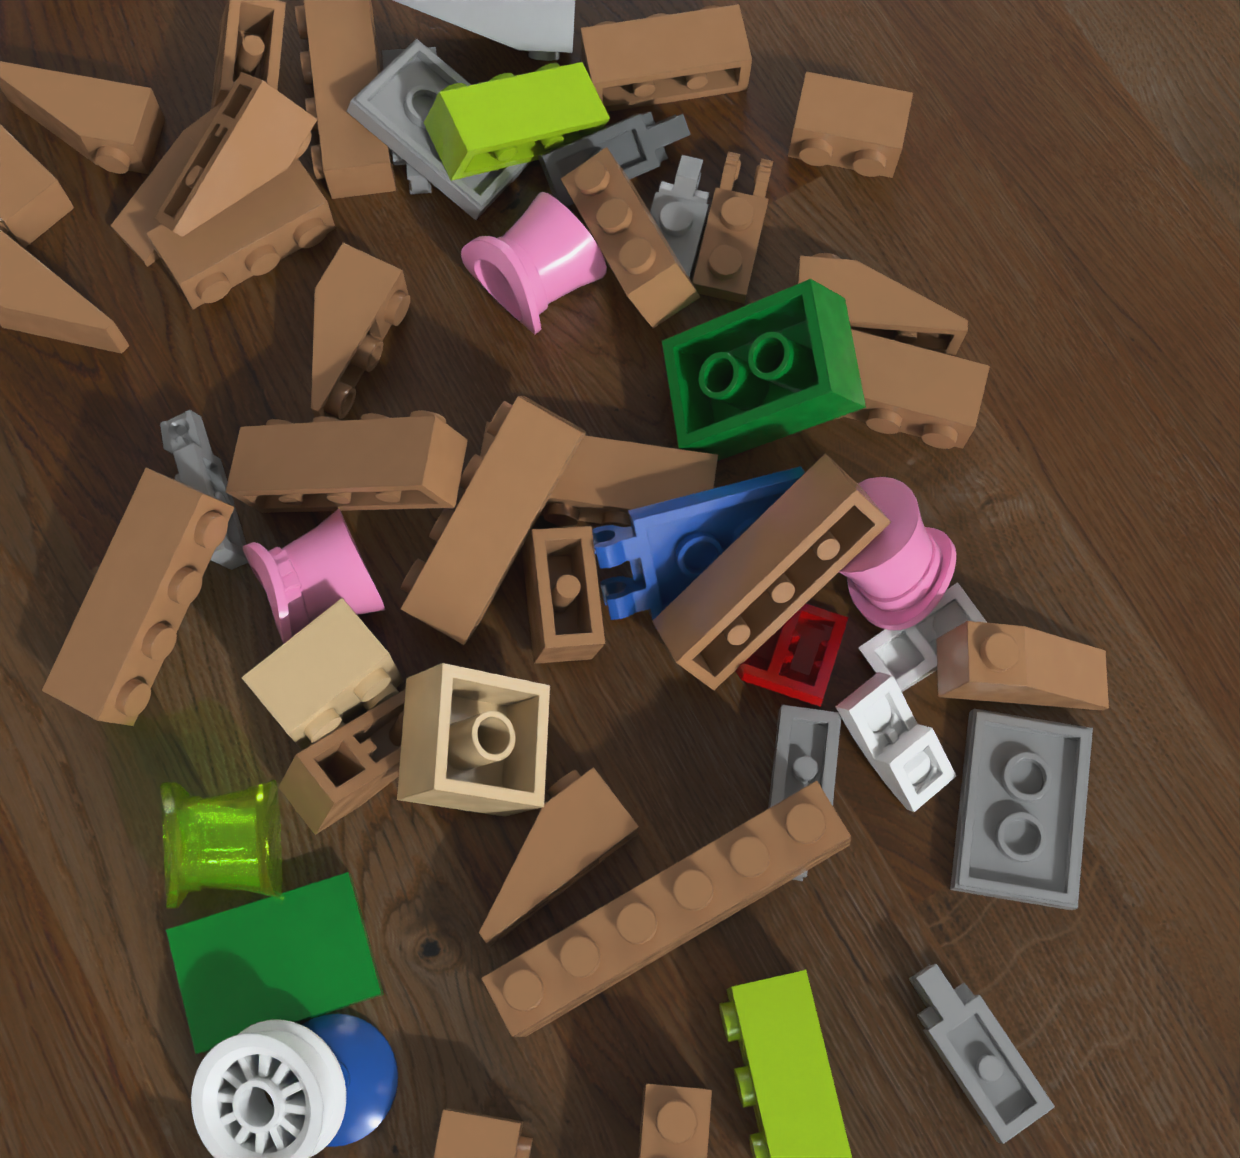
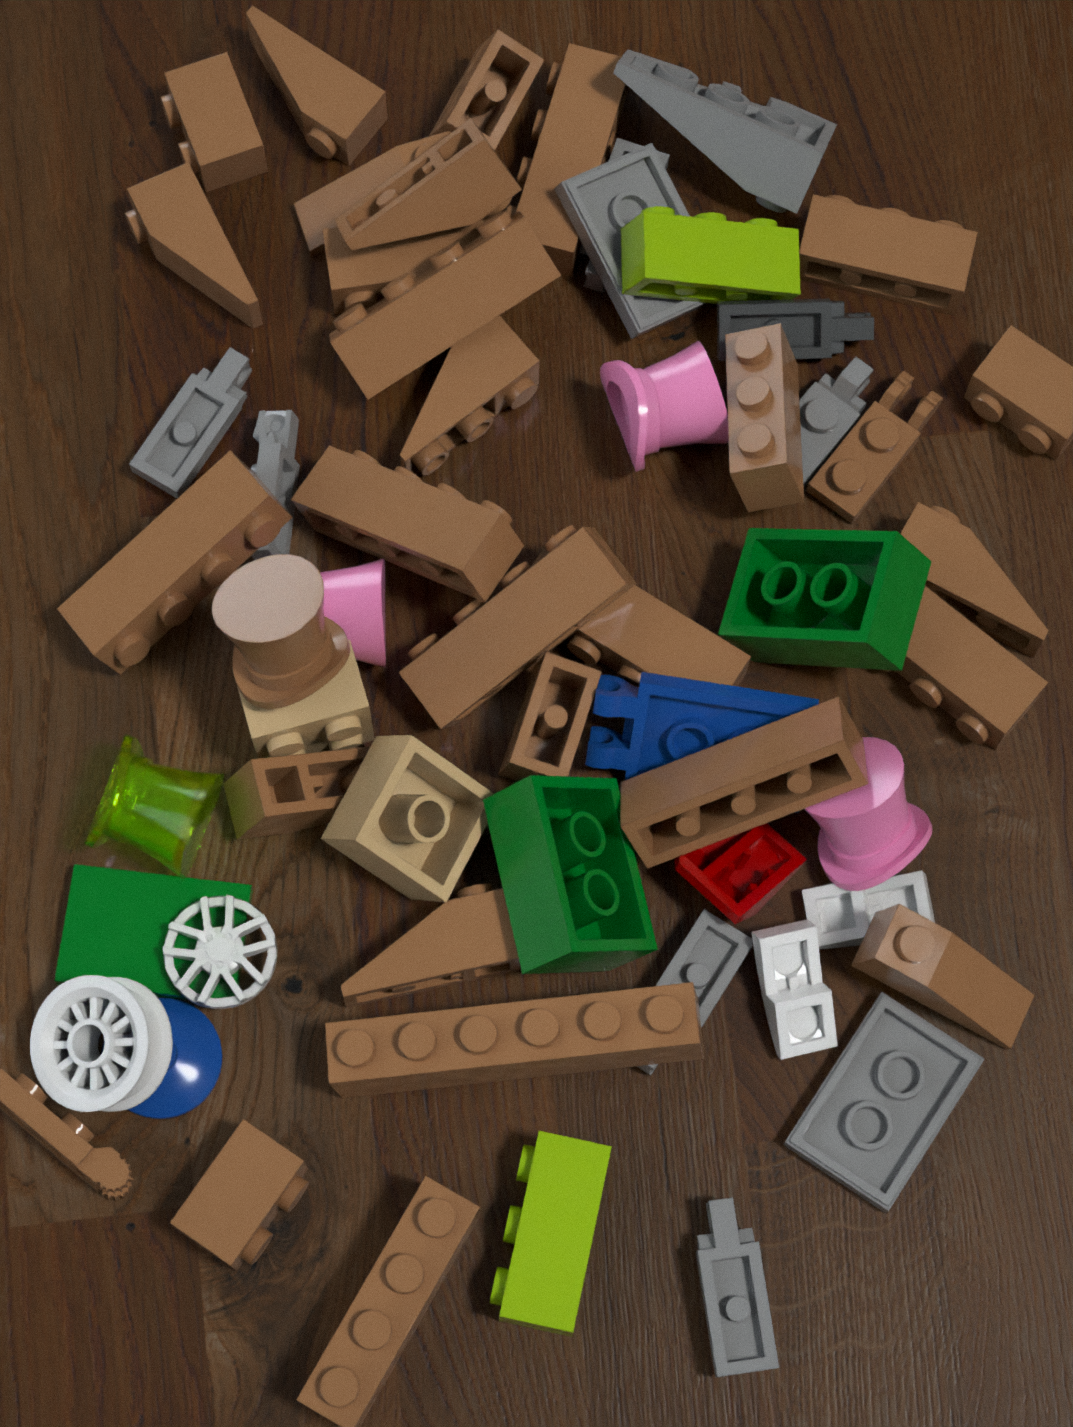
camera: 25 degrees right, 0 degrees up
none -> light grey hinge [129,347,252,498]
none -> white wheel [163,894,278,1009]
none -> medium nougat hat [212,554,350,709]
none -> medium nougat brick [329,210,561,400]
none -> green brick [483,775,658,974]

